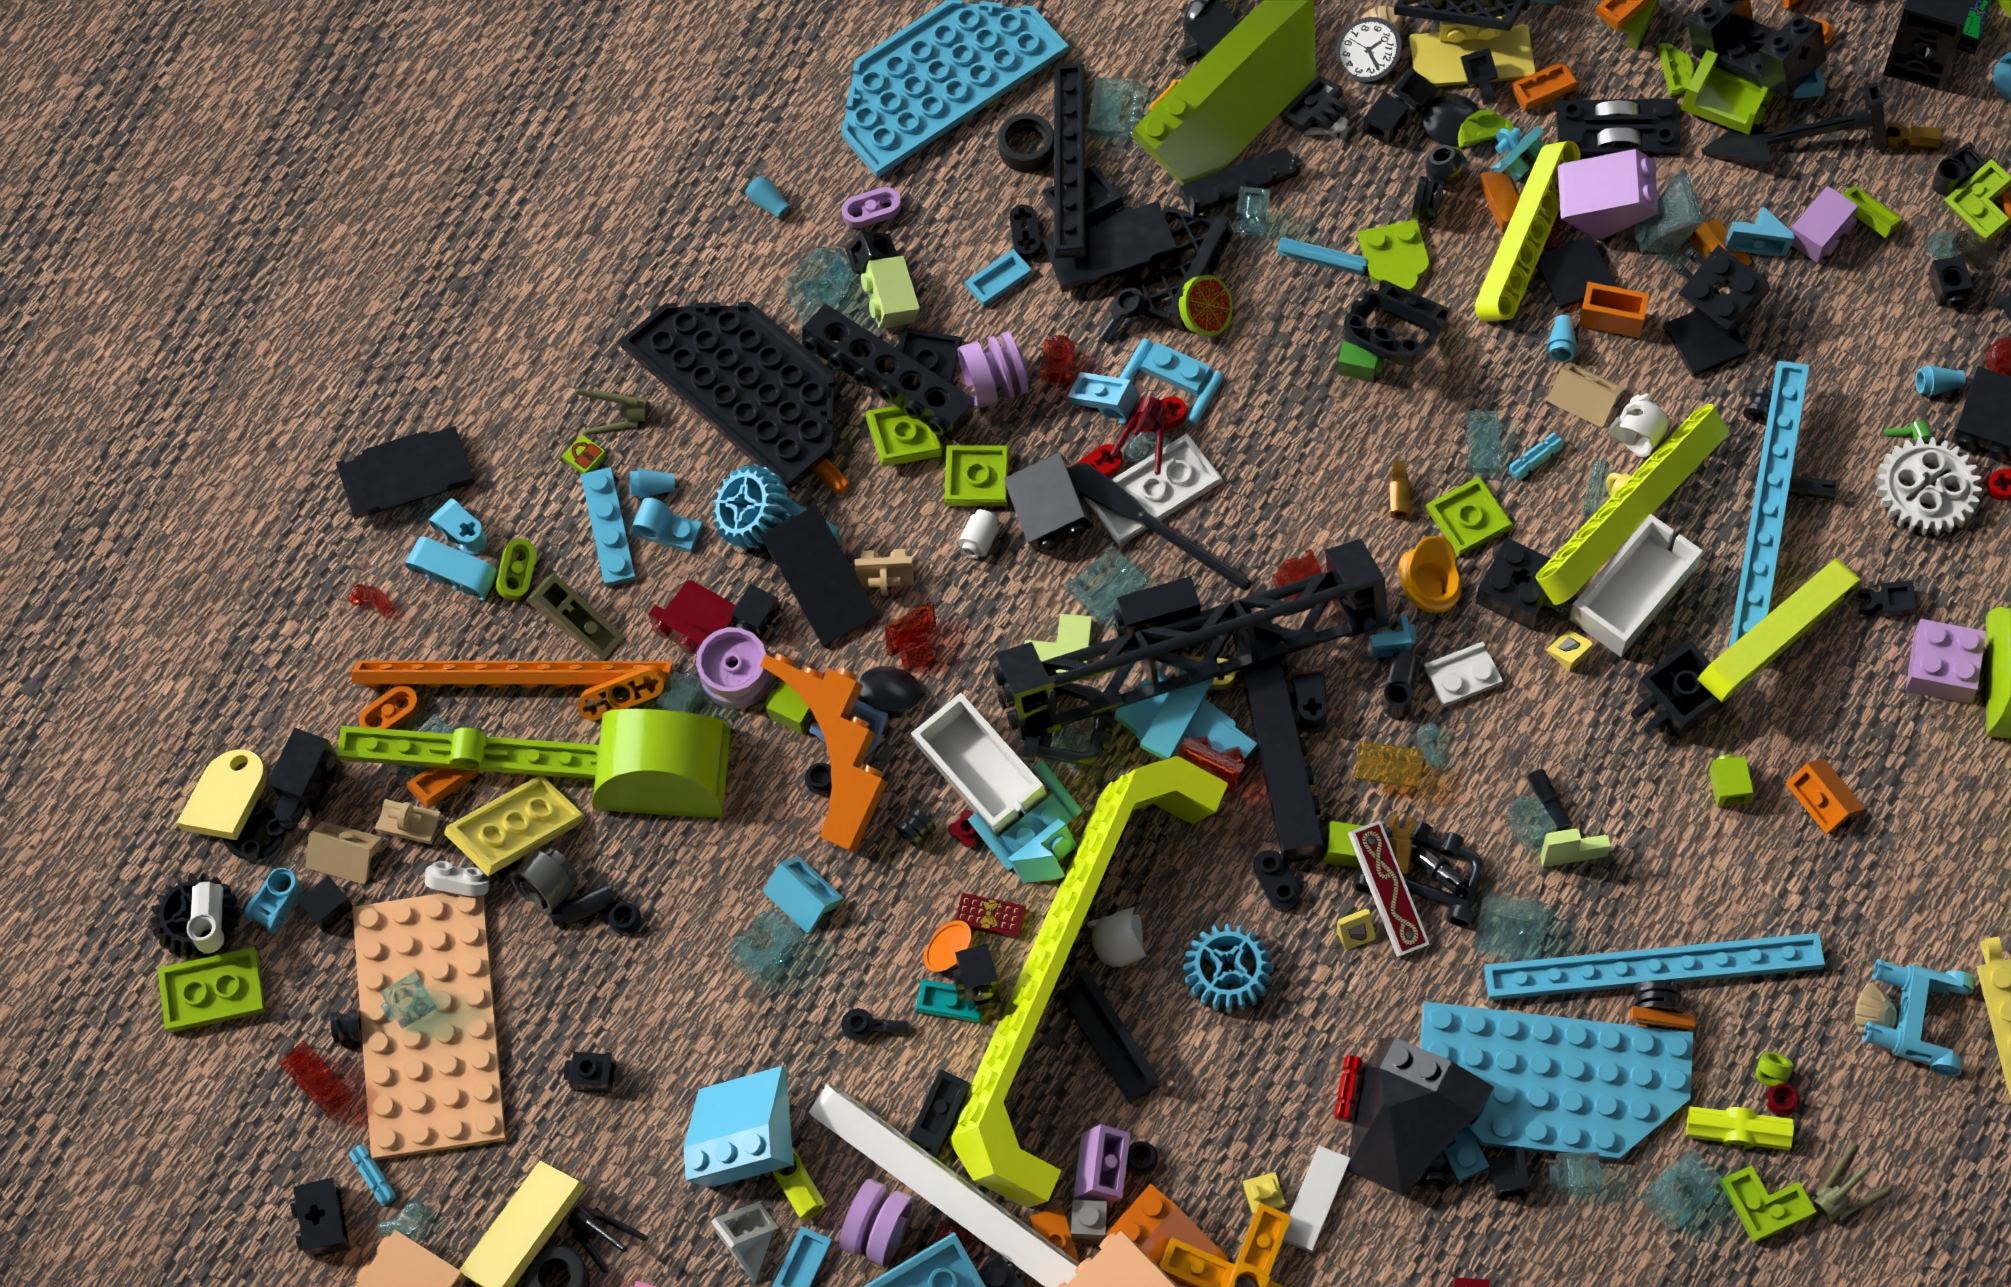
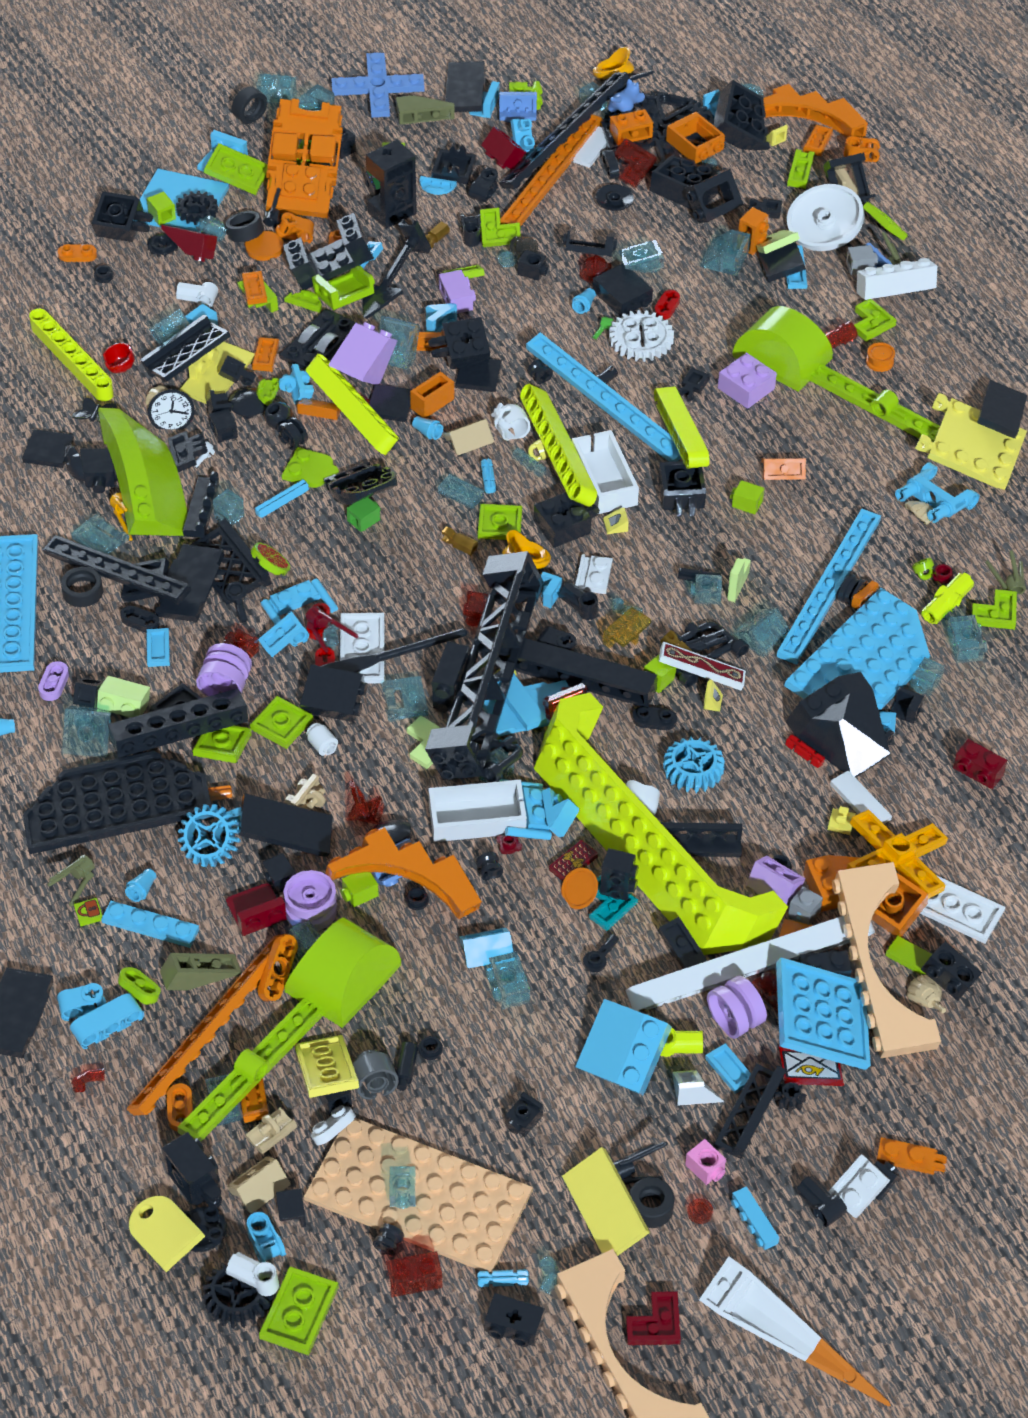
camera: 65 degrees left, 15 degrees down
medium azure plate [632,498,703,553] -> none

